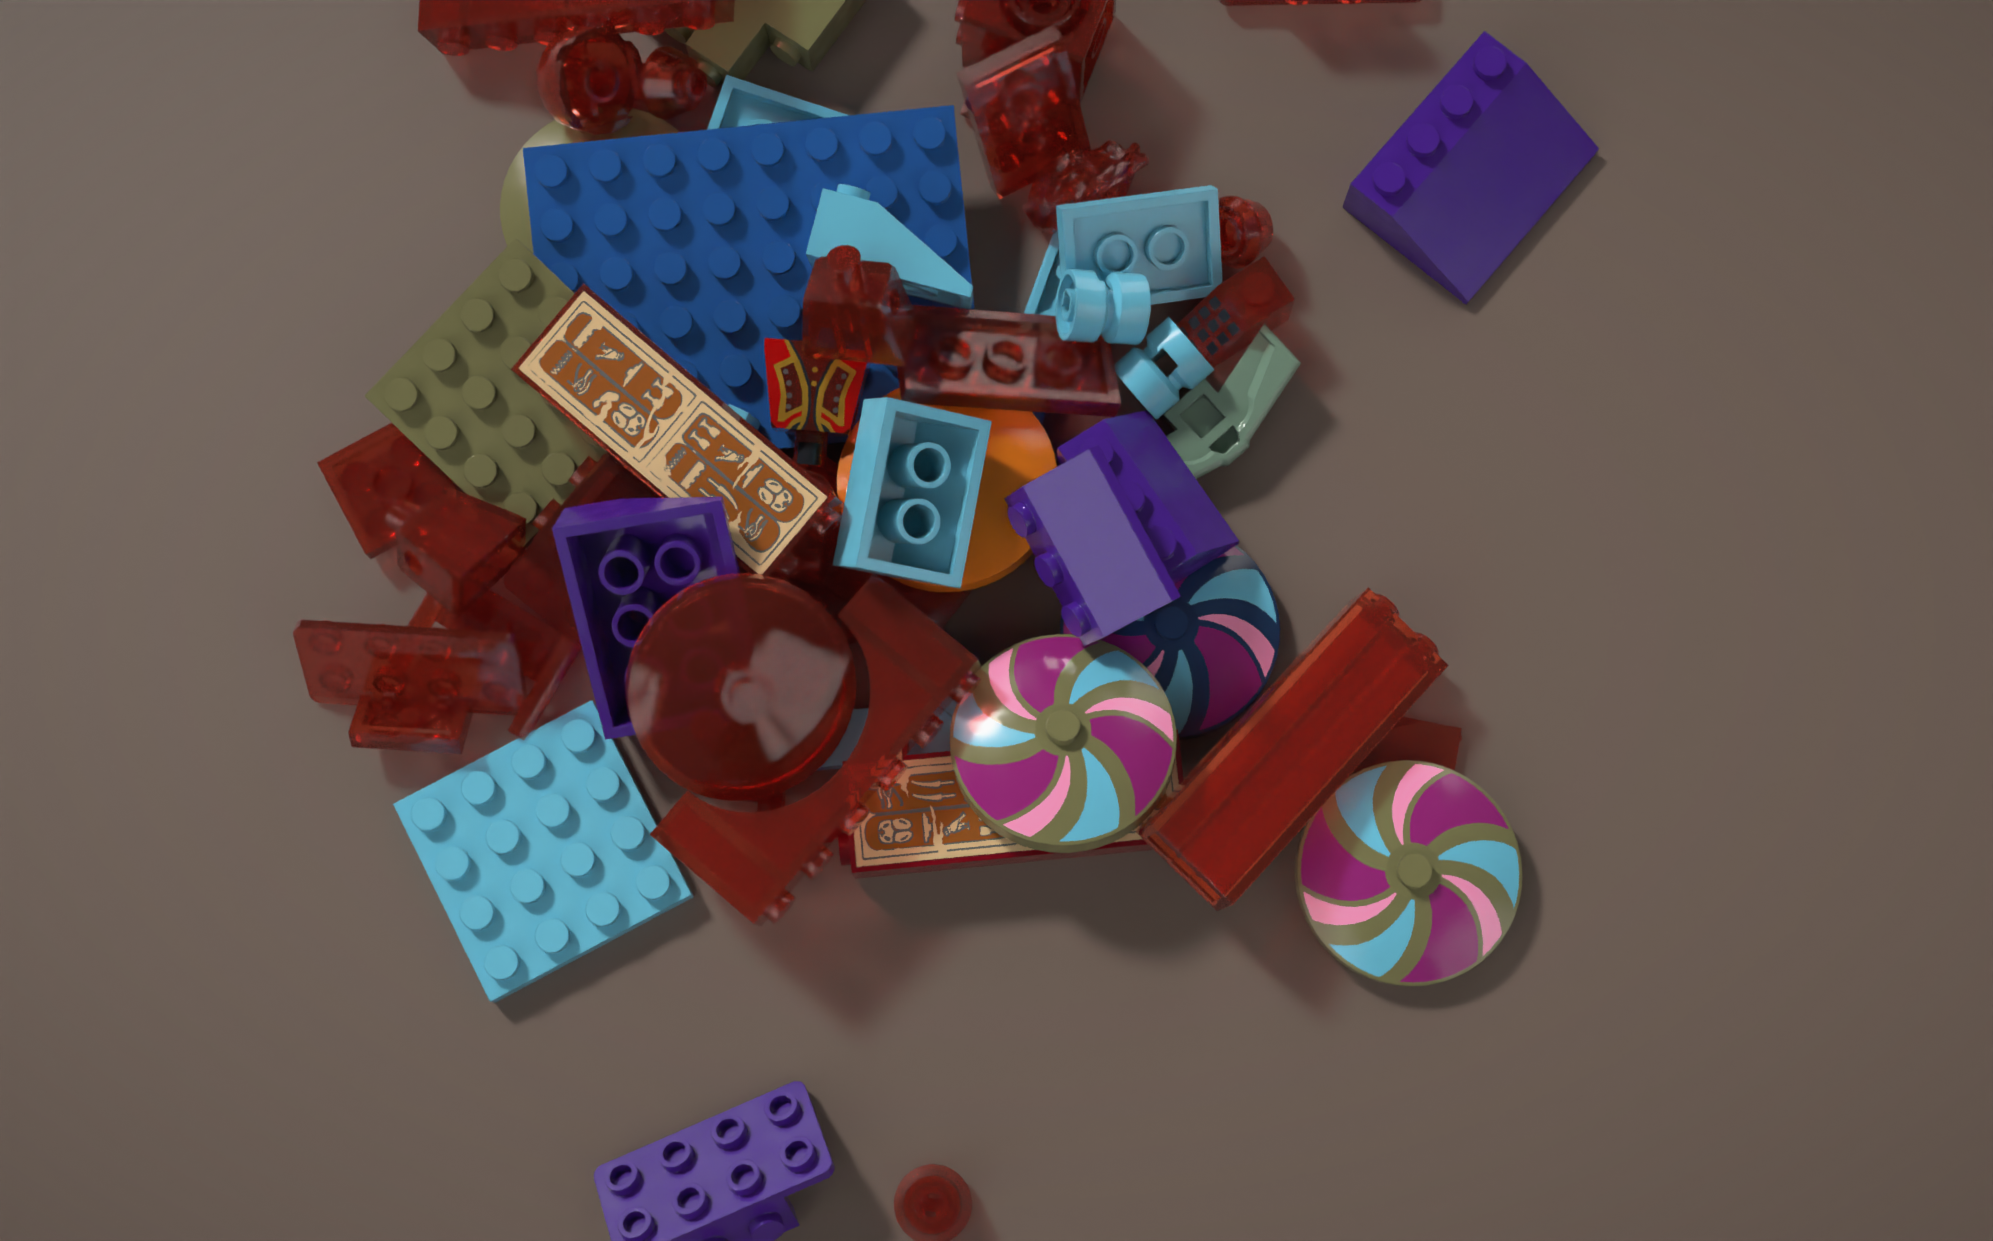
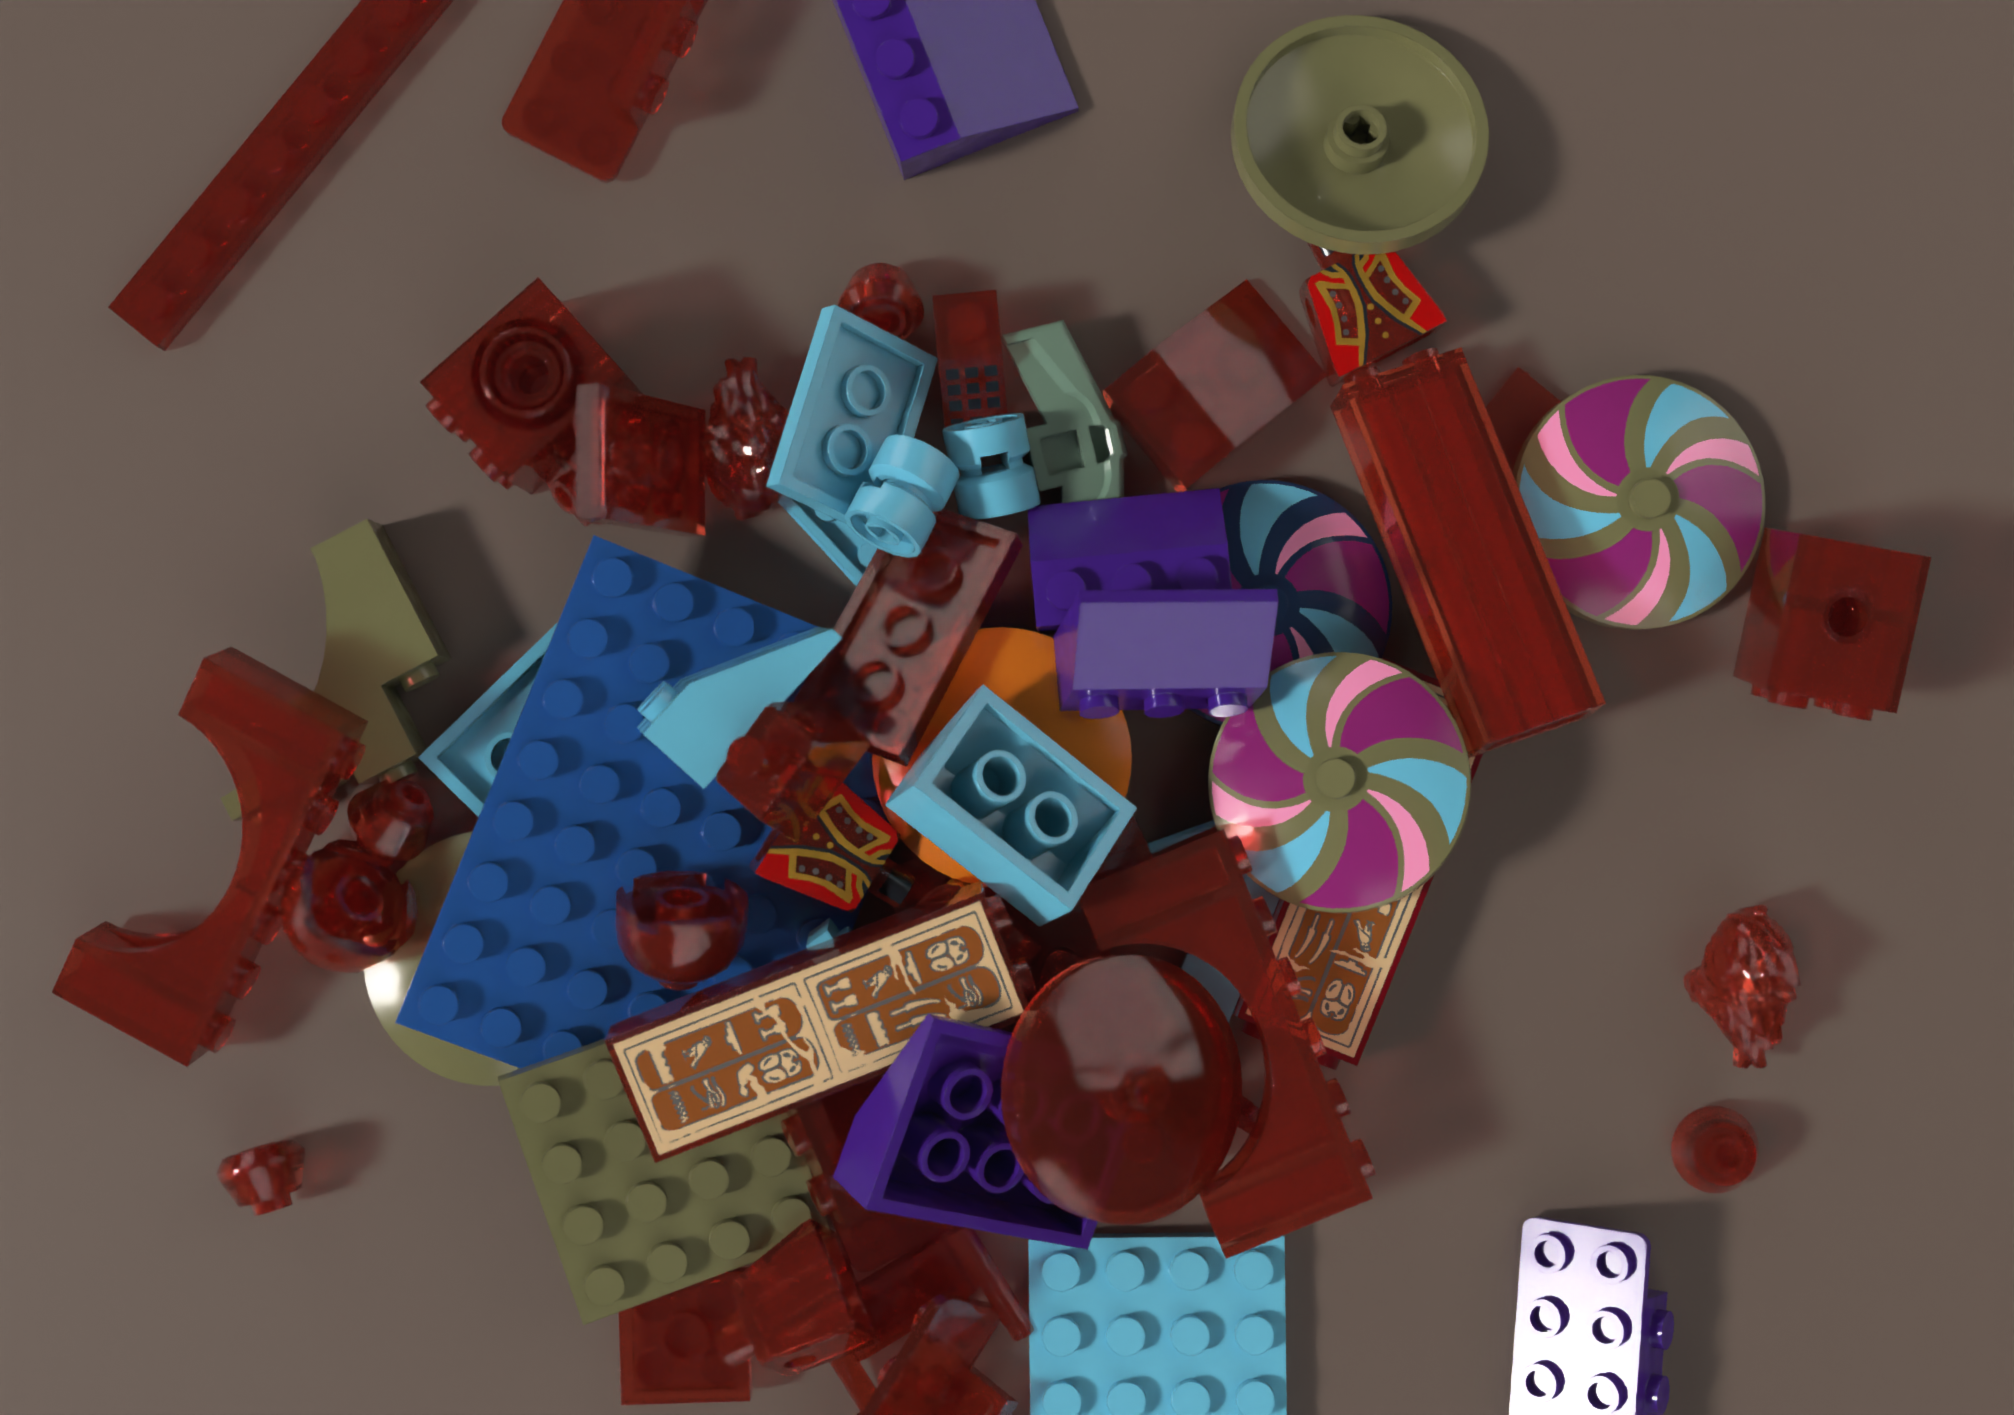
camera: 65 degrees left, 10 degrees up
none -> clear red cone [216,1138,306,1216]
none -> clear red cylinder [615,871,749,990]
none -> clear red slope [1103,279,1328,492]
none -> olive dish [1231,15,1489,255]
none -> torso [1299,242,1447,387]
none -> clear red hair [1684,905,1801,1069]
none -> clear red brick [1733,527,1932,721]

